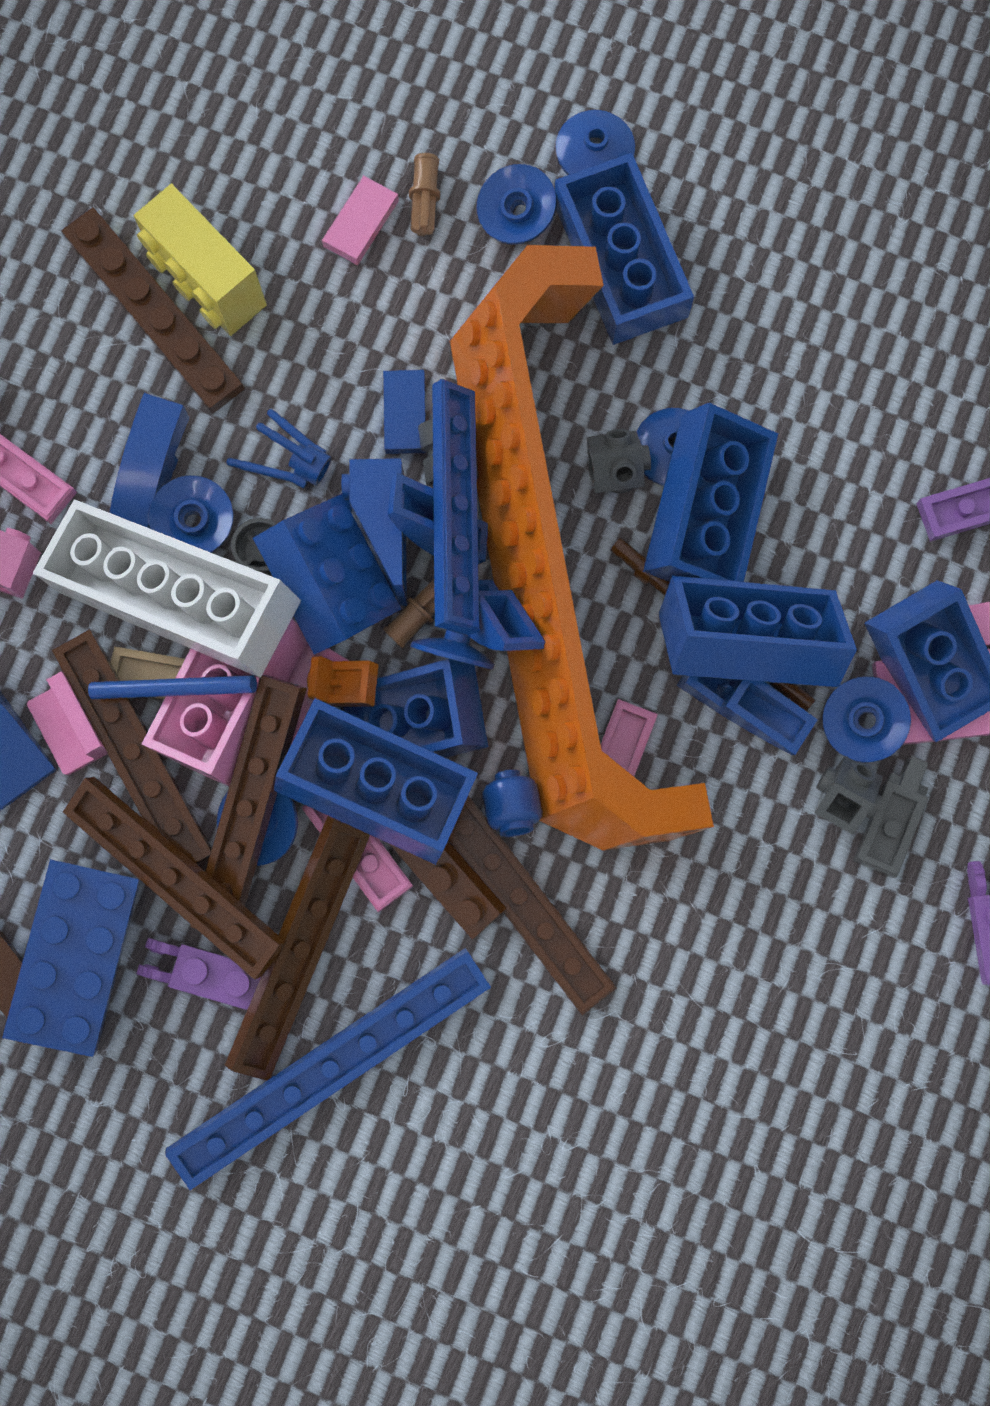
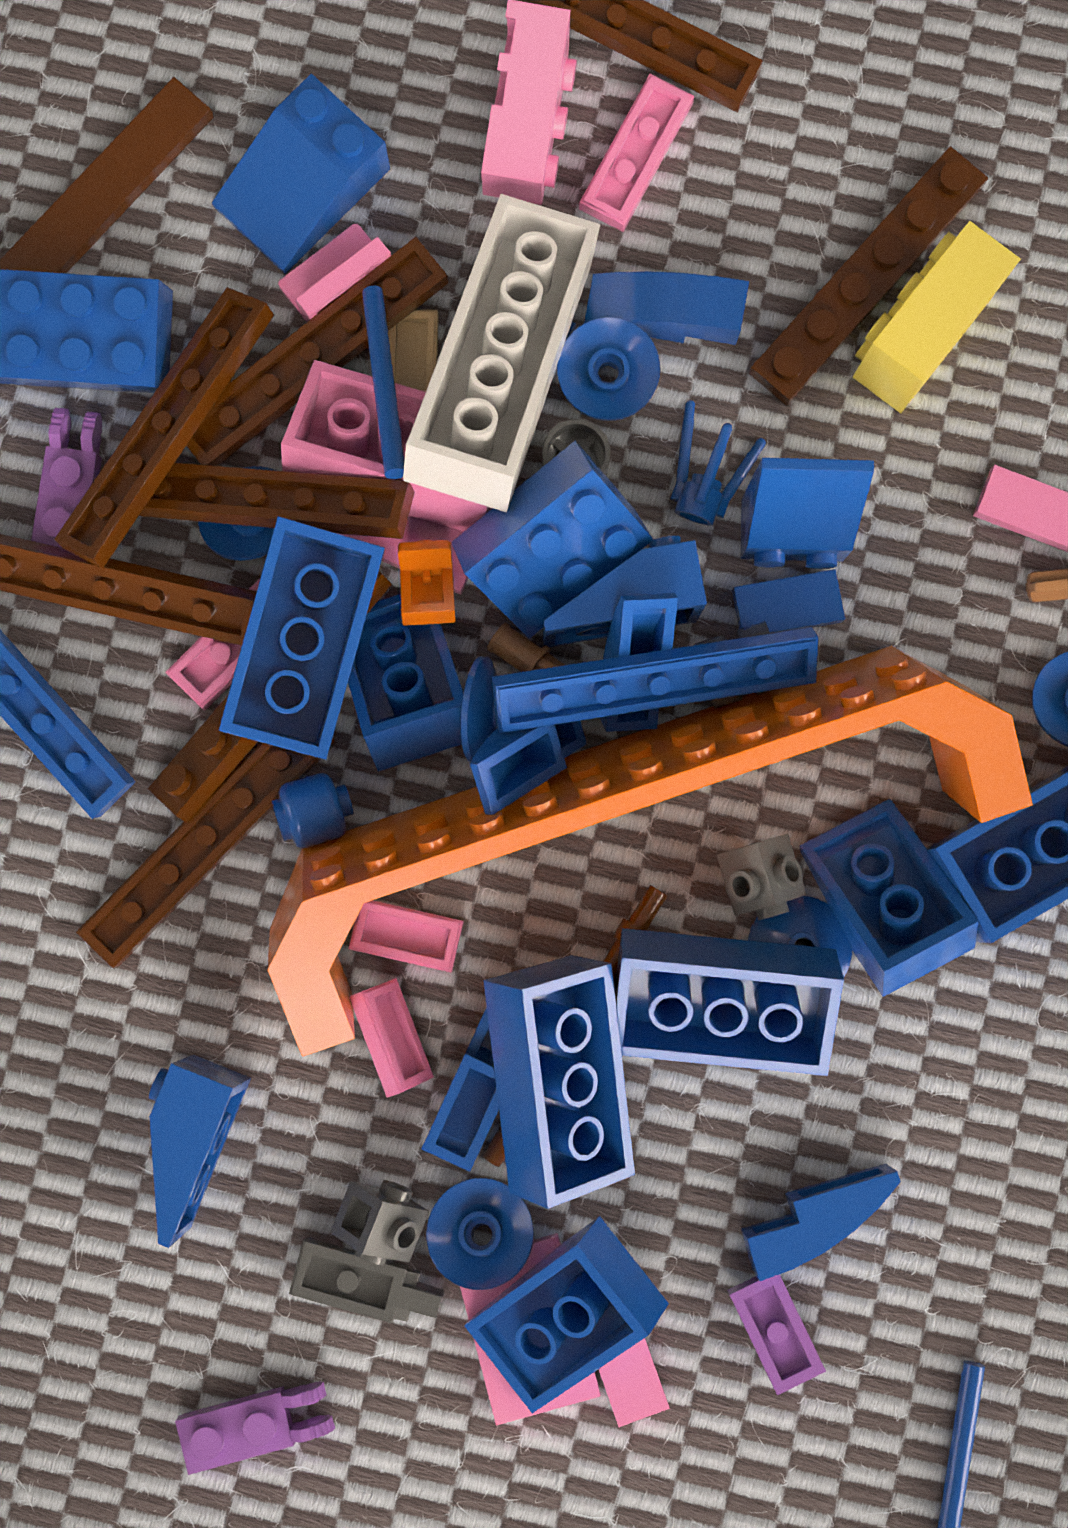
camera: 80 degrees right, 5 degrees up
none -> blue slope [149,1055,251,1248]
none -> bright pink tile [349,978,434,1098]
none -> blue slope [740,458,874,569]
none -> blue slope [741,1164,901,1281]
none -> blue slope [799,799,979,997]

